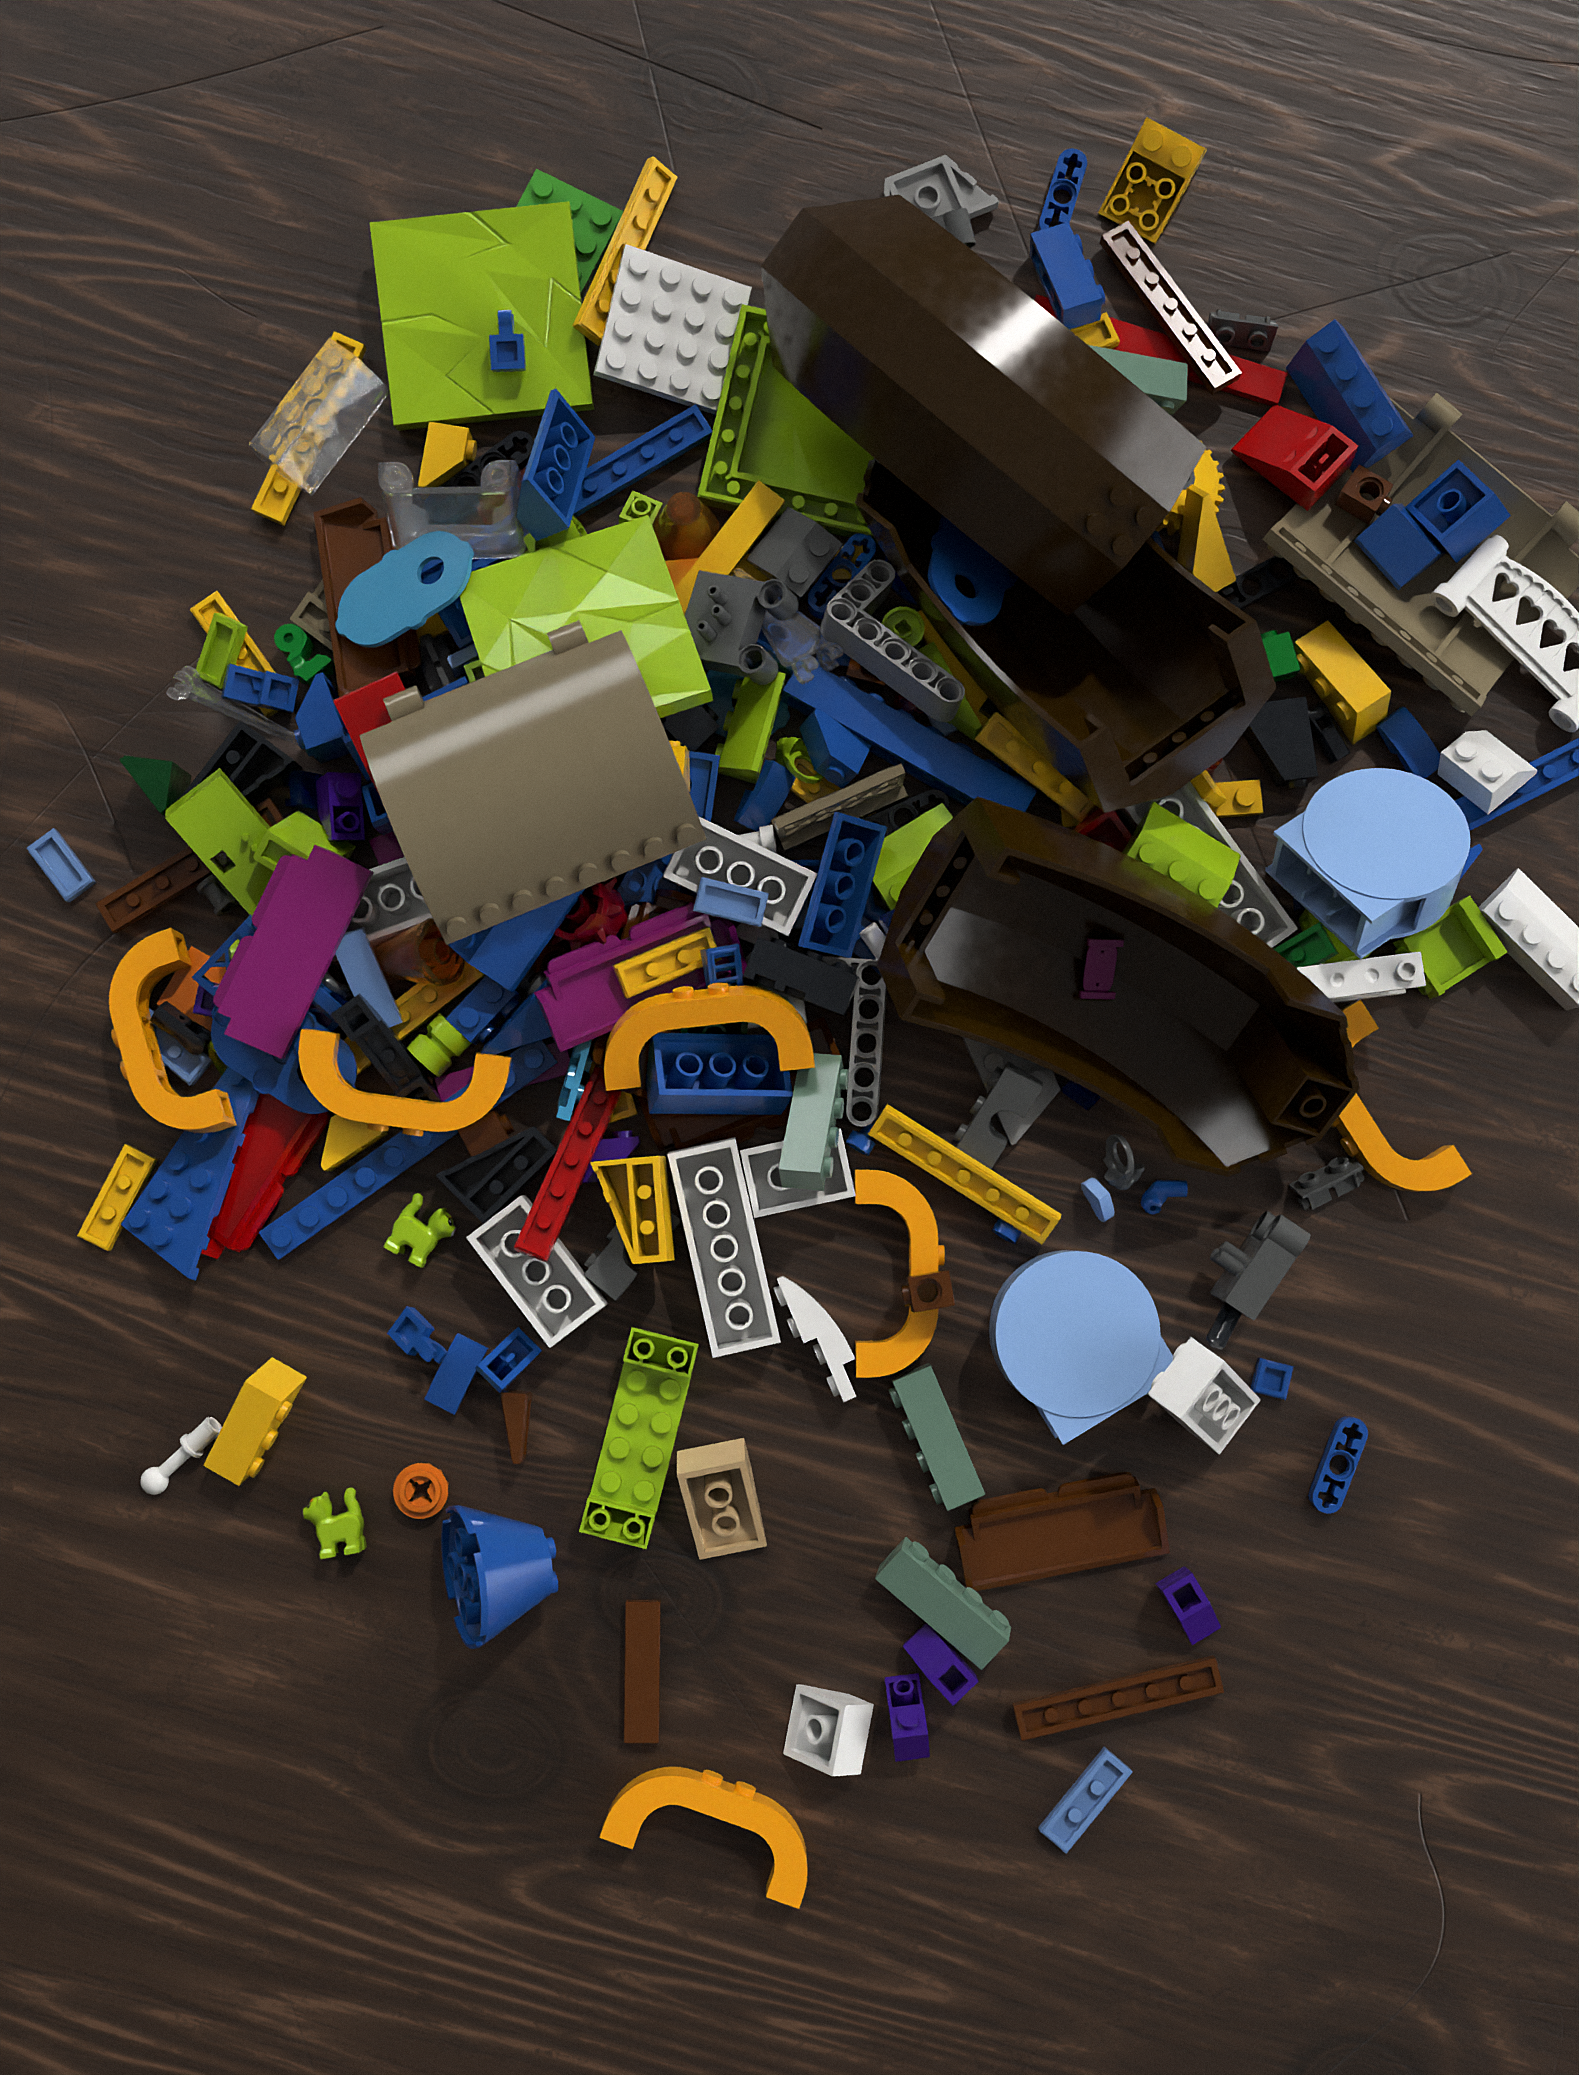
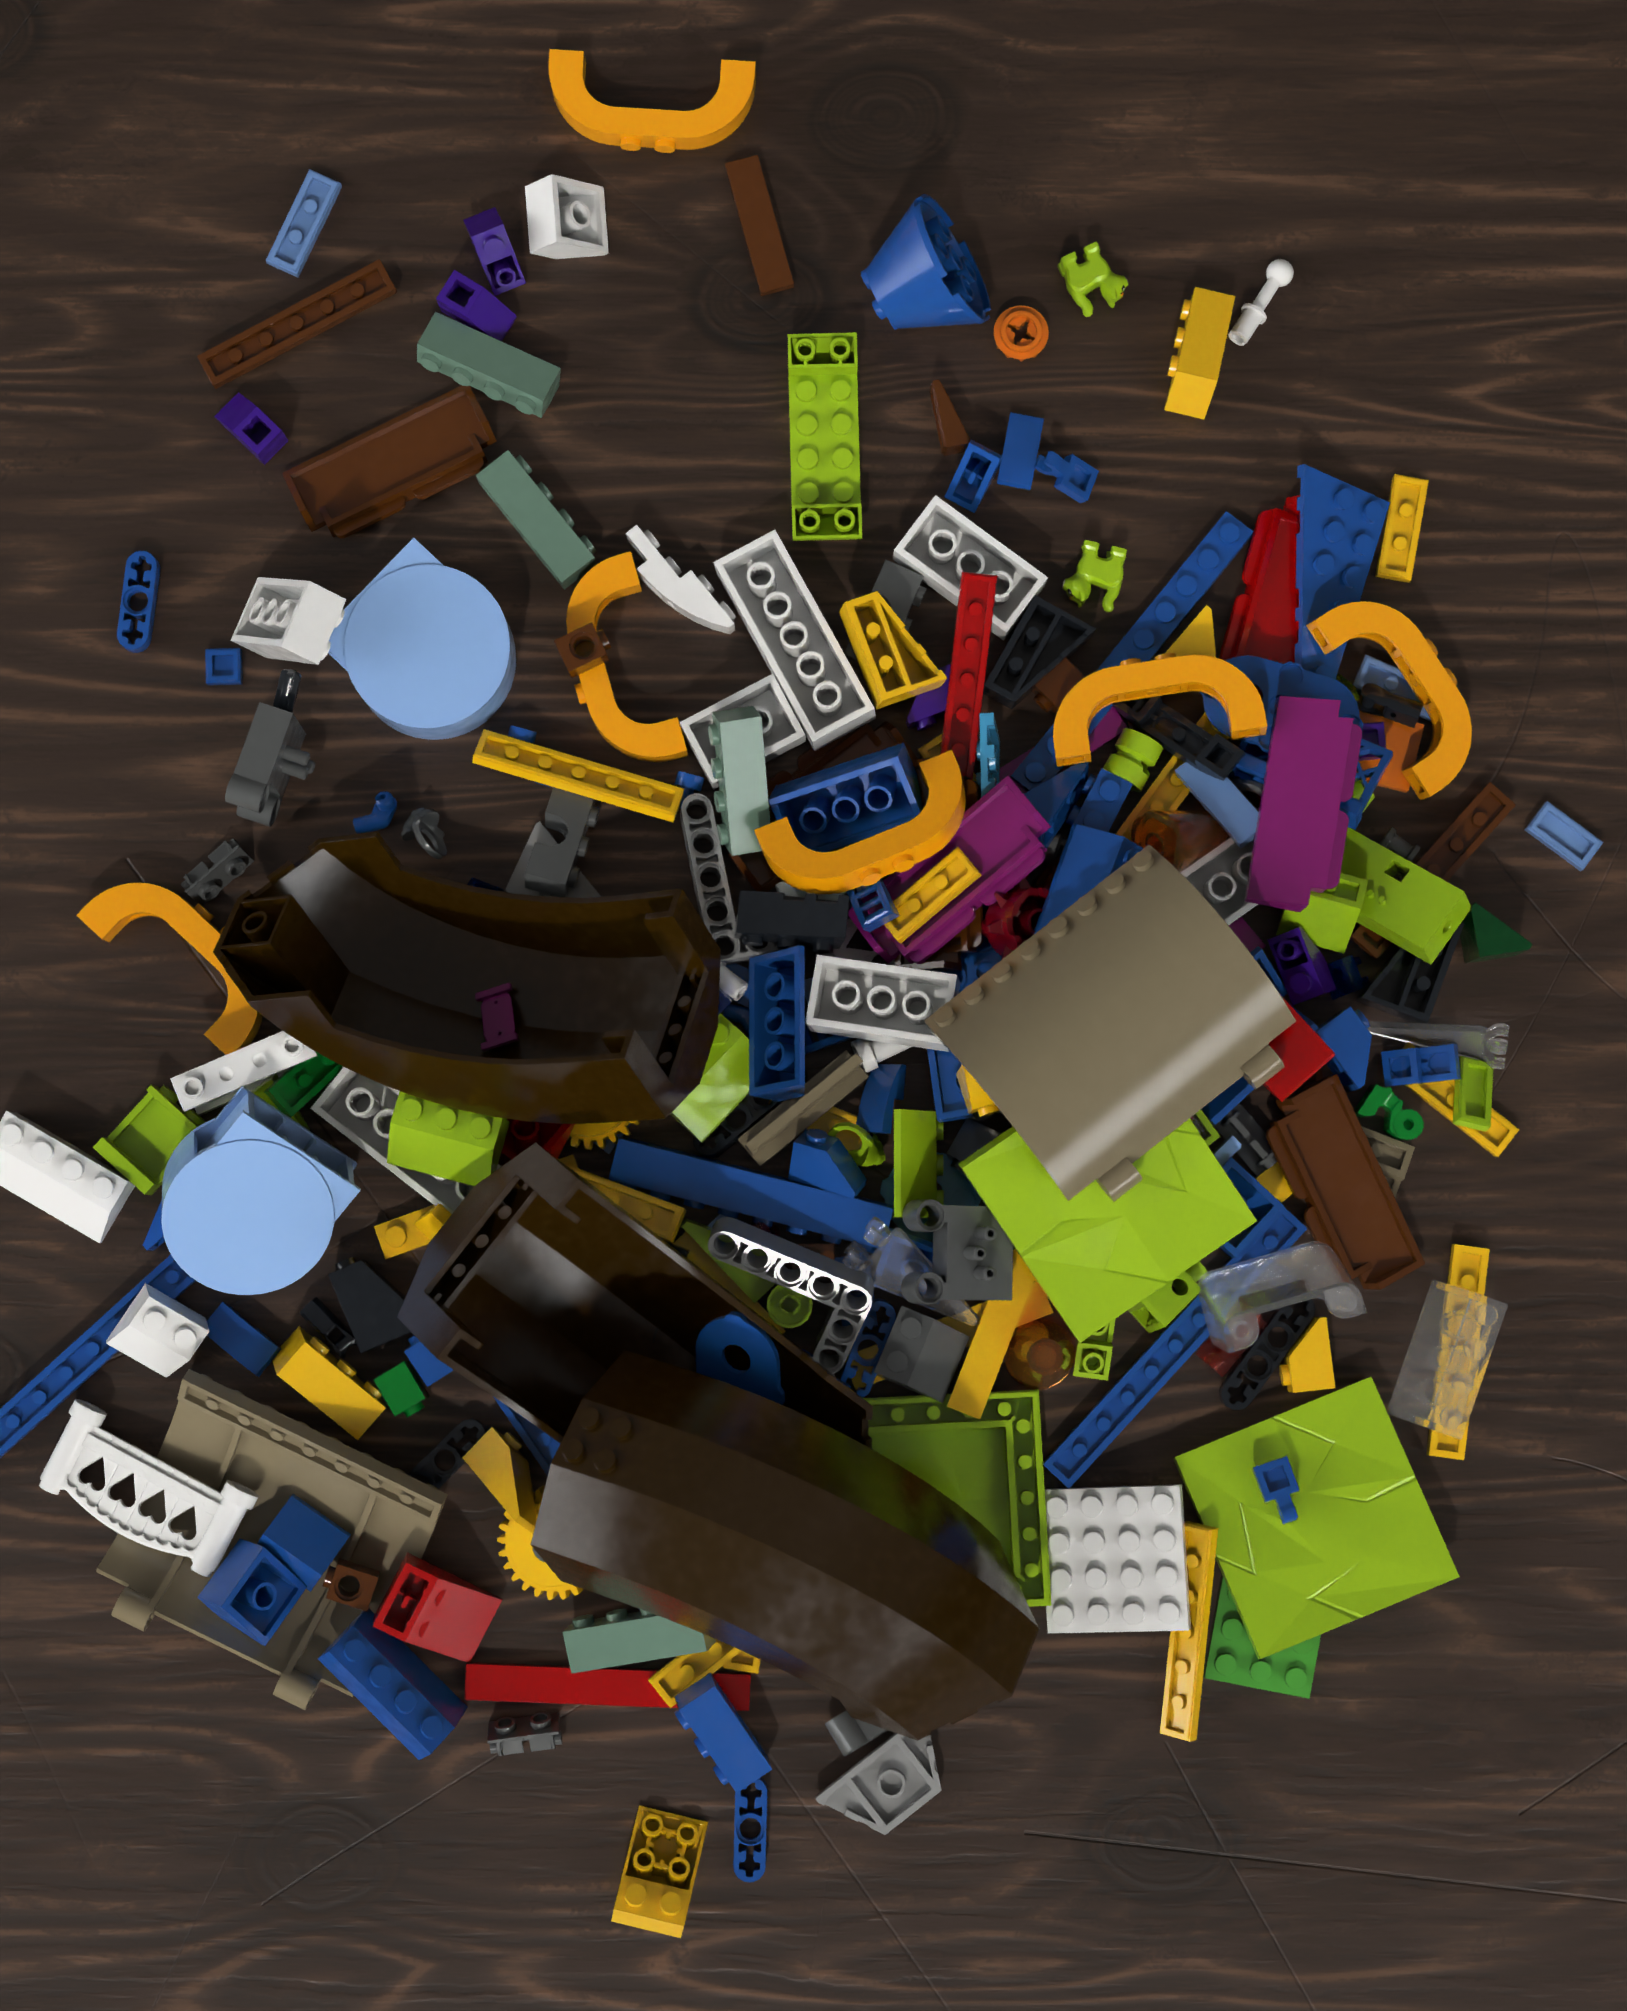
camera: 165 degrees right, 0 degrees up
dark azure piece [335,531,474,647] -> none
blue slope [516,388,596,541] -> none
tan slope [677,1438,767,1560] -> none
medium blue tile [693,877,769,927] -> none
light blue tile [1081,1177,1115,1222] -> none
plate [1099,220,1242,395] -> none

